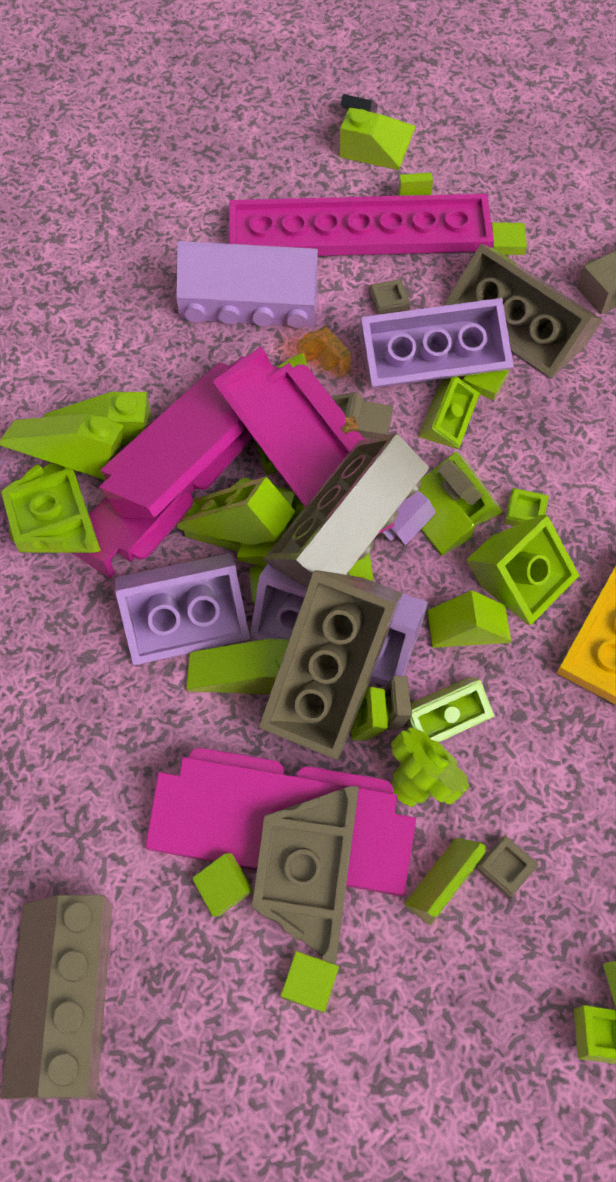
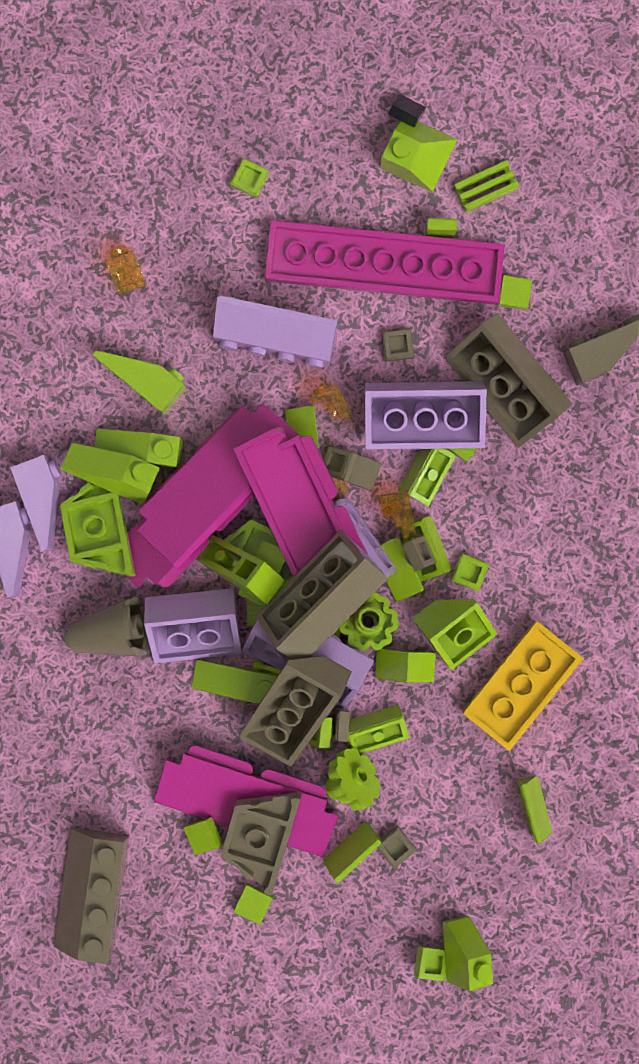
camera: 10 degrees right, 25 degrees up
none -> dark tan cone [64,597,150,657]
none -> lime slope [93,350,187,415]
none -> clear yellow bracket [105,245,147,295]
none -> lime tile [230,158,269,199]
none -> lime plant [339,592,399,652]
none -> clear yellow bracket [379,490,416,538]
none -> lime tile [454,160,520,213]

